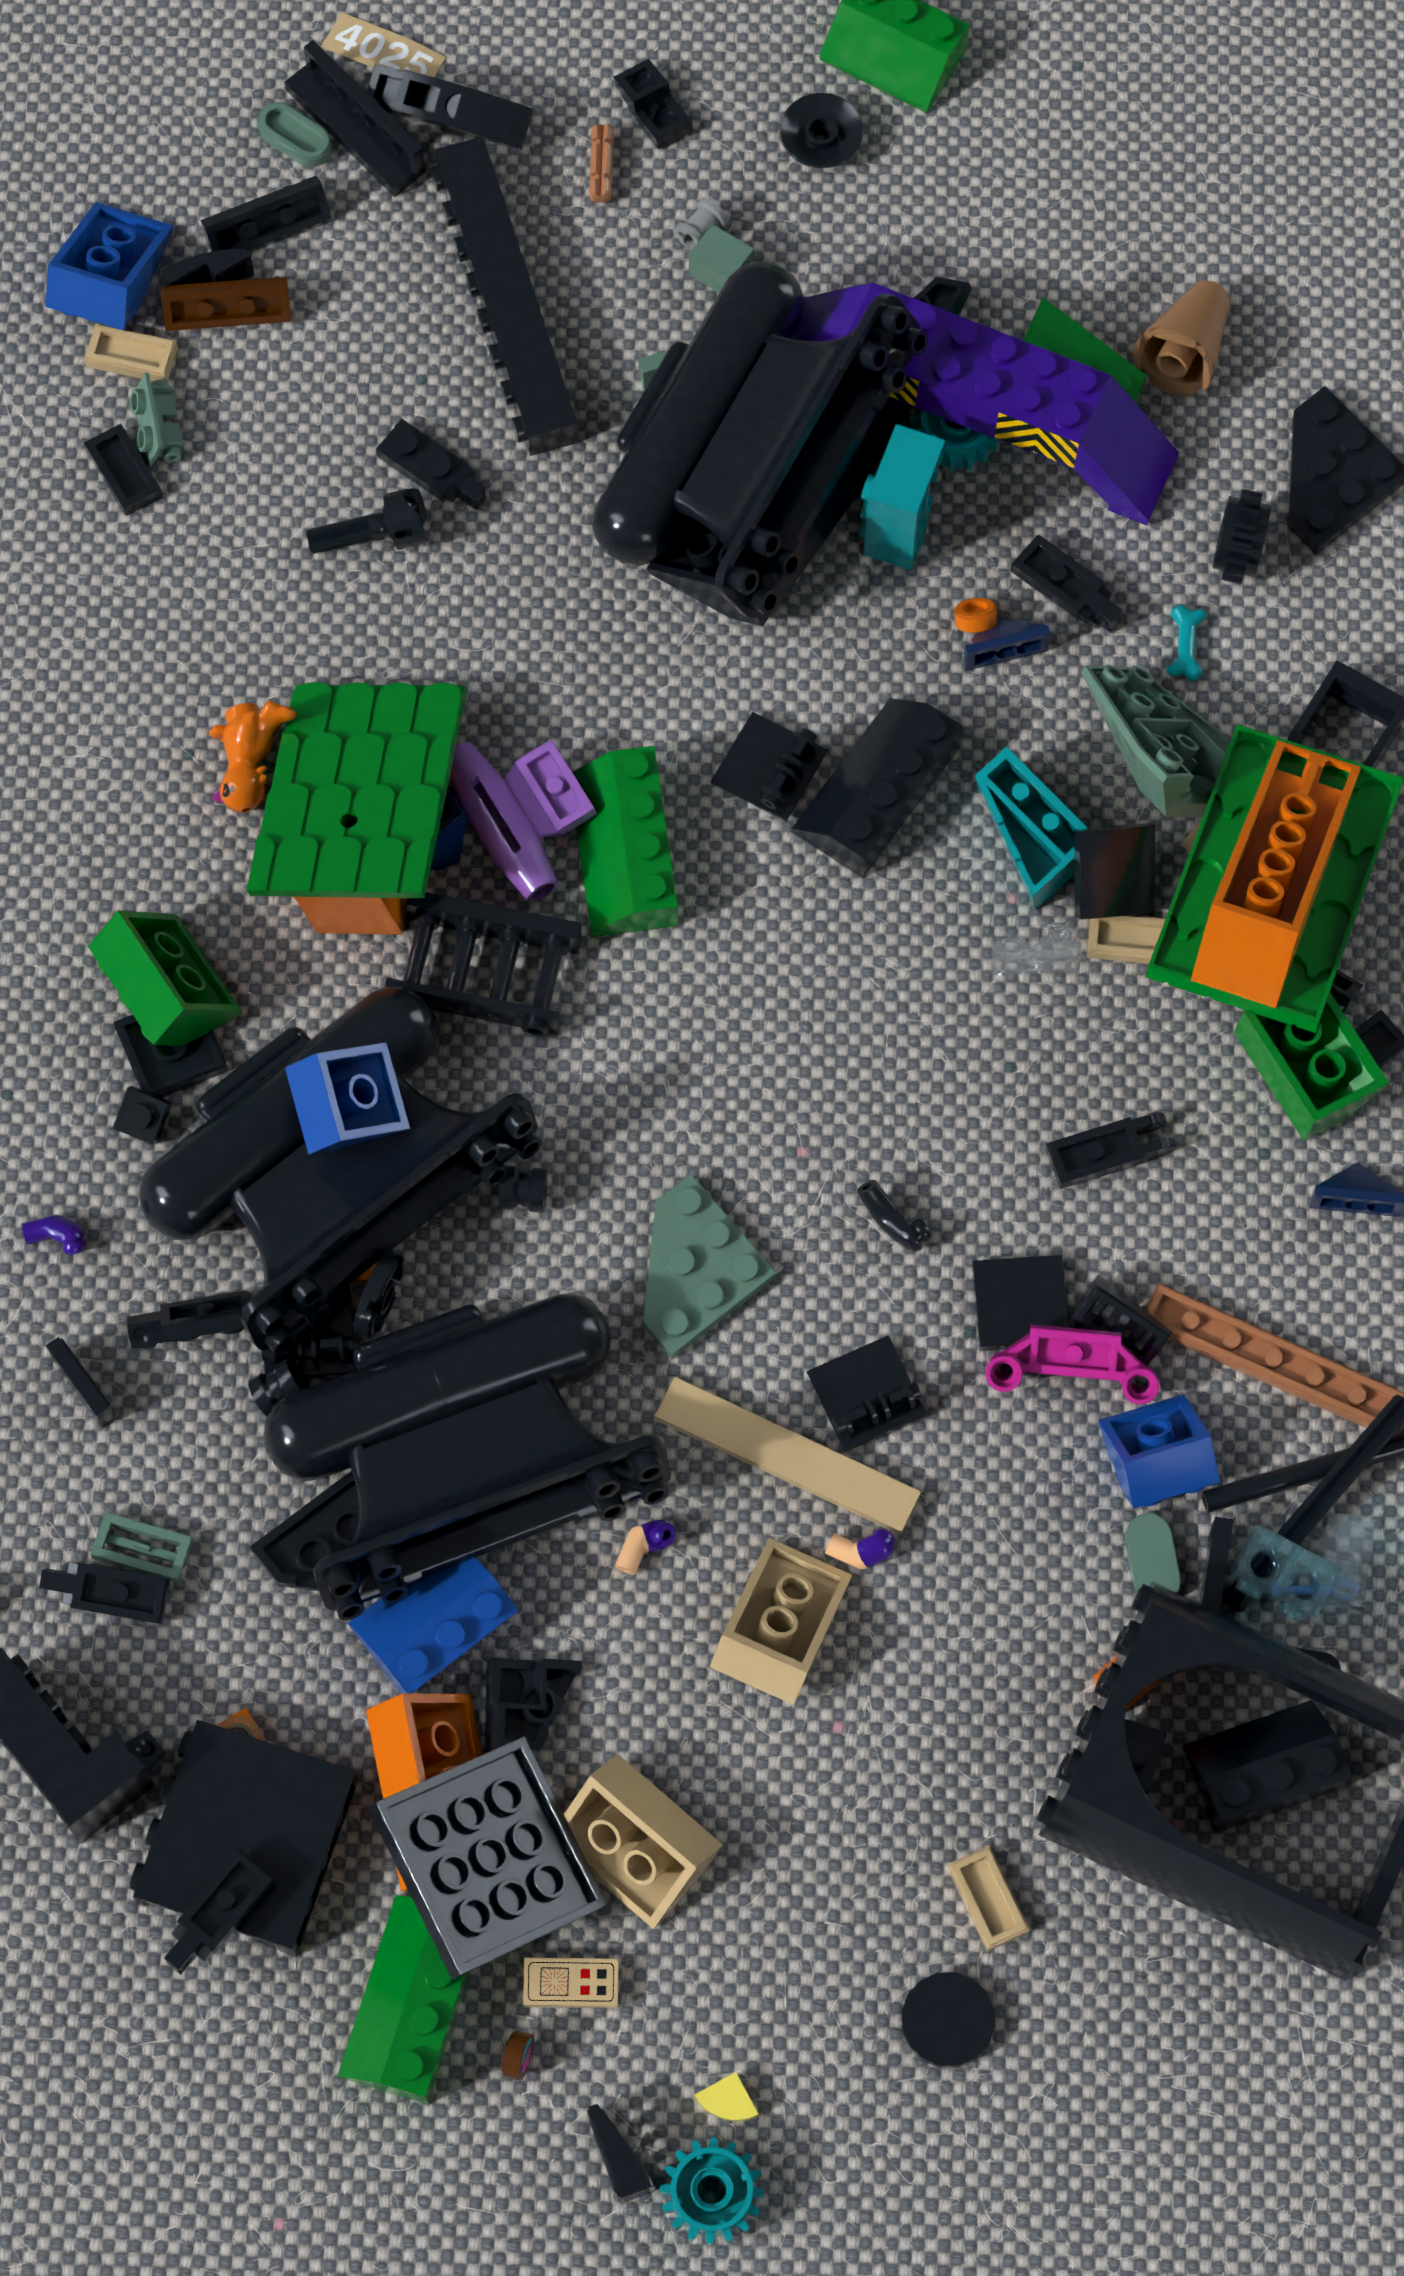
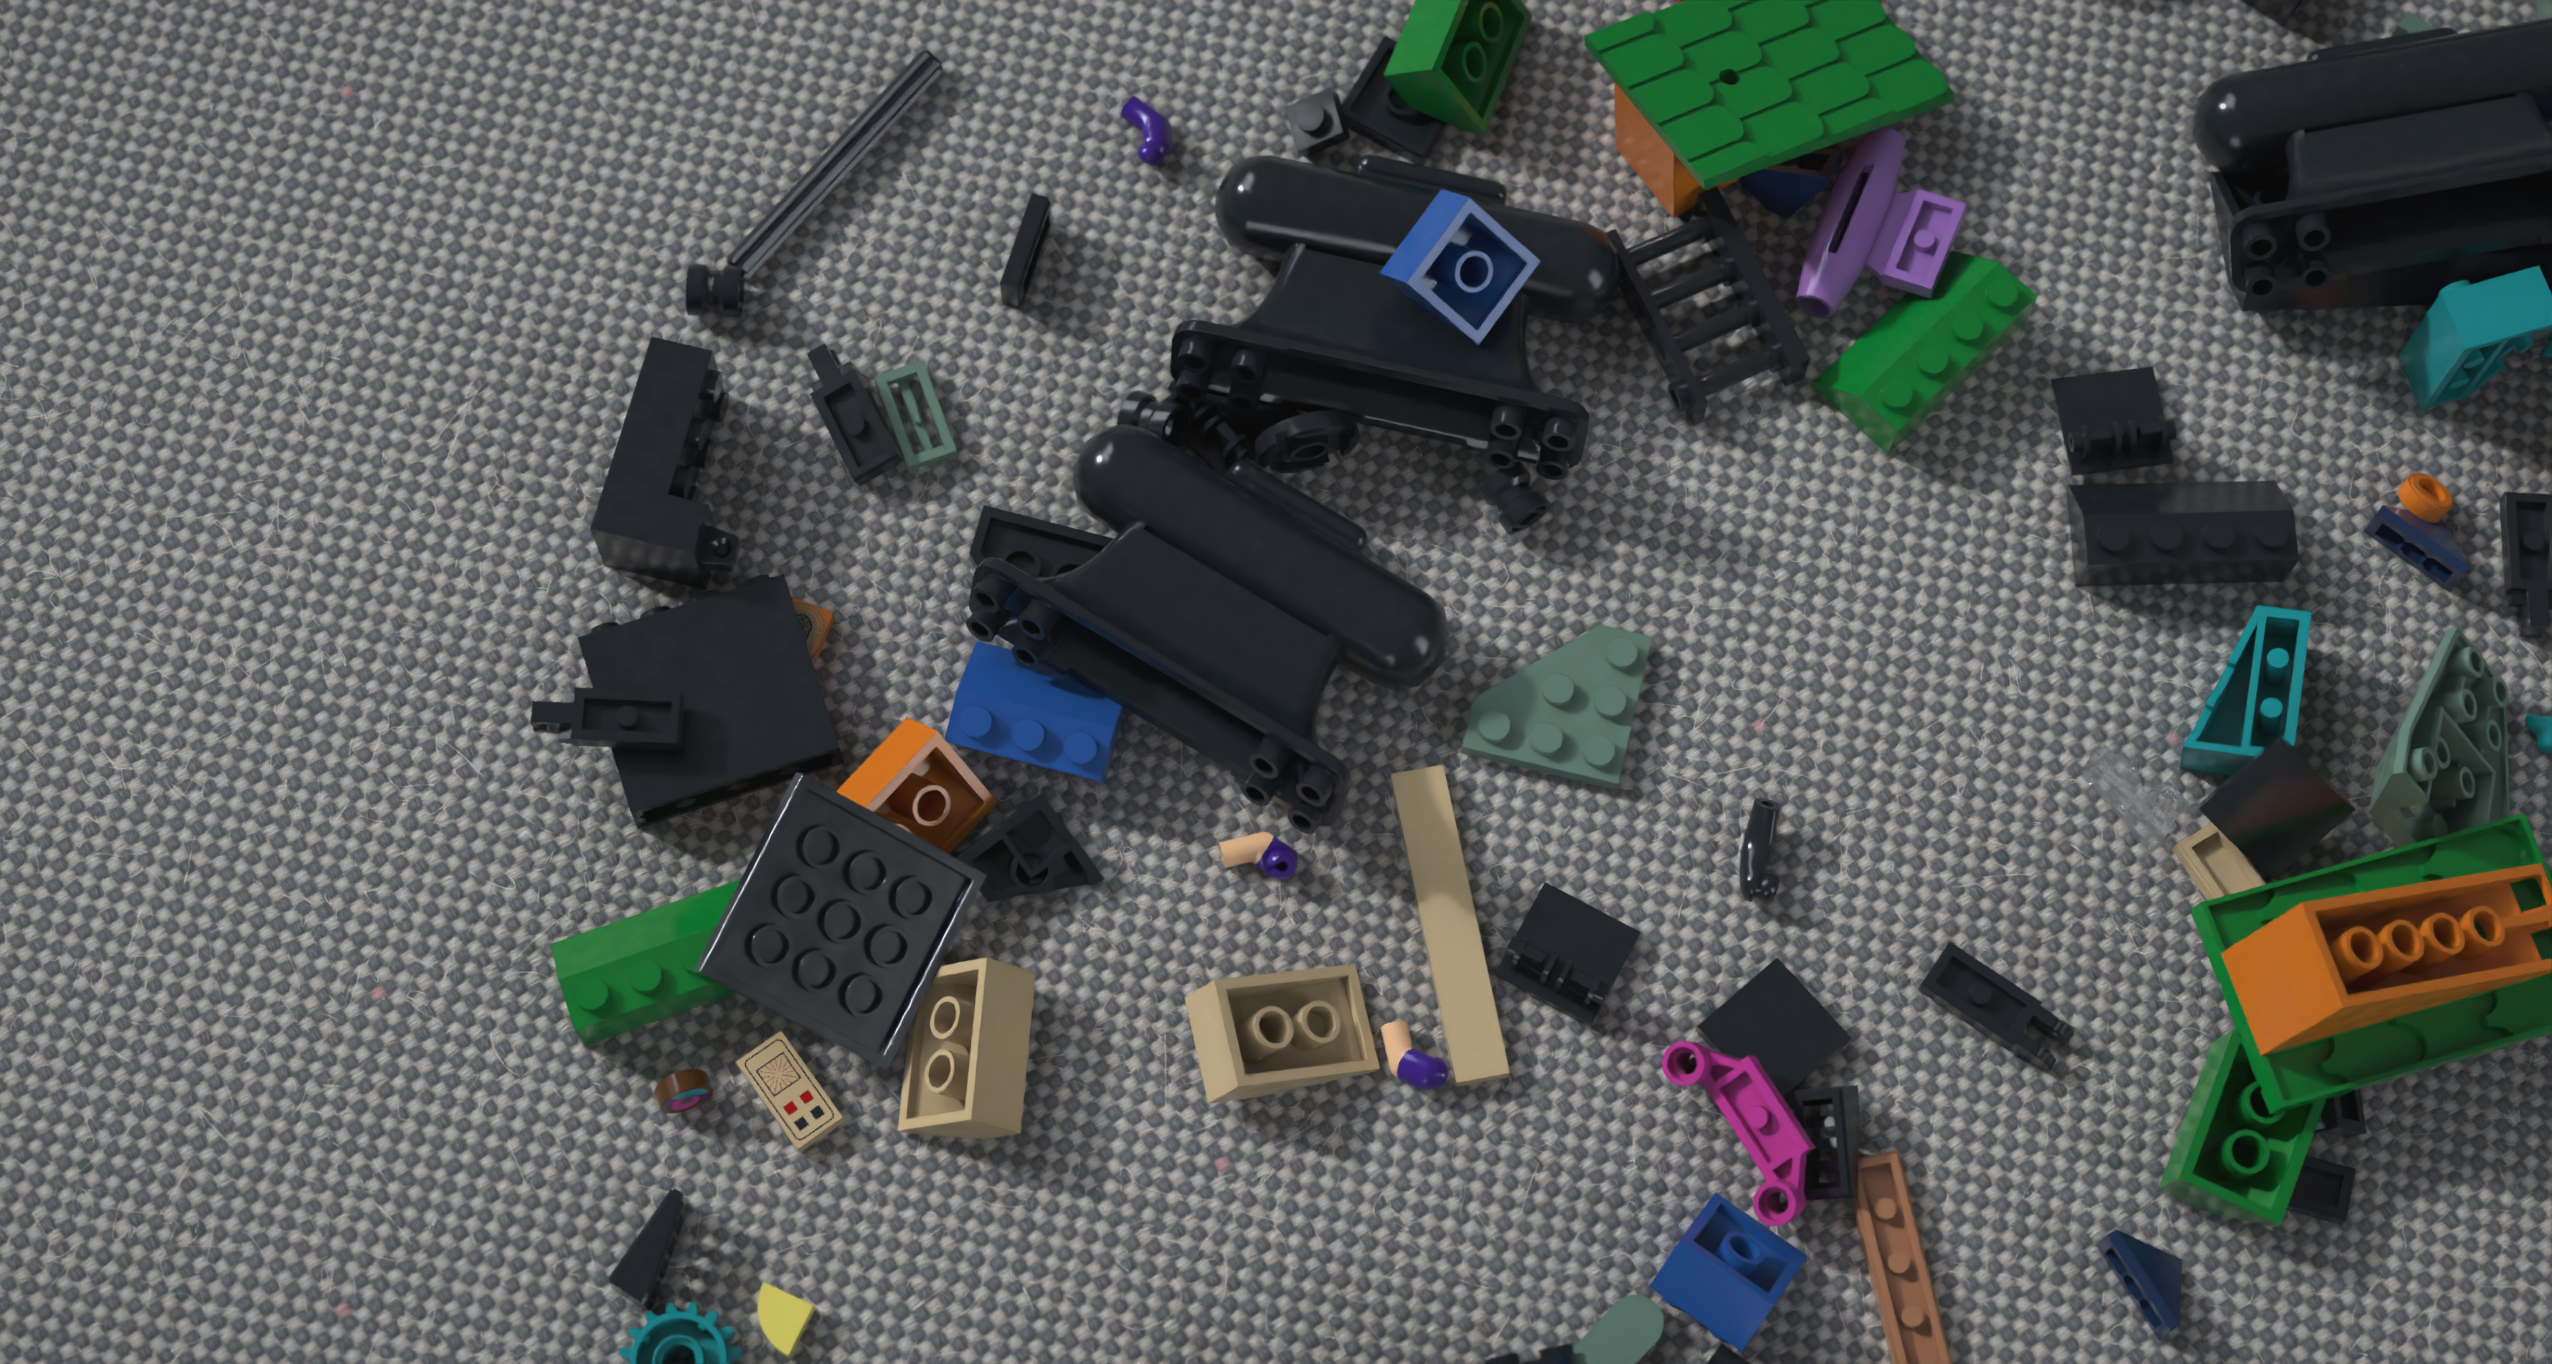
camera: 50 degrees right, 0 degrees up
black hinge [127,1290,251,1349] -> none

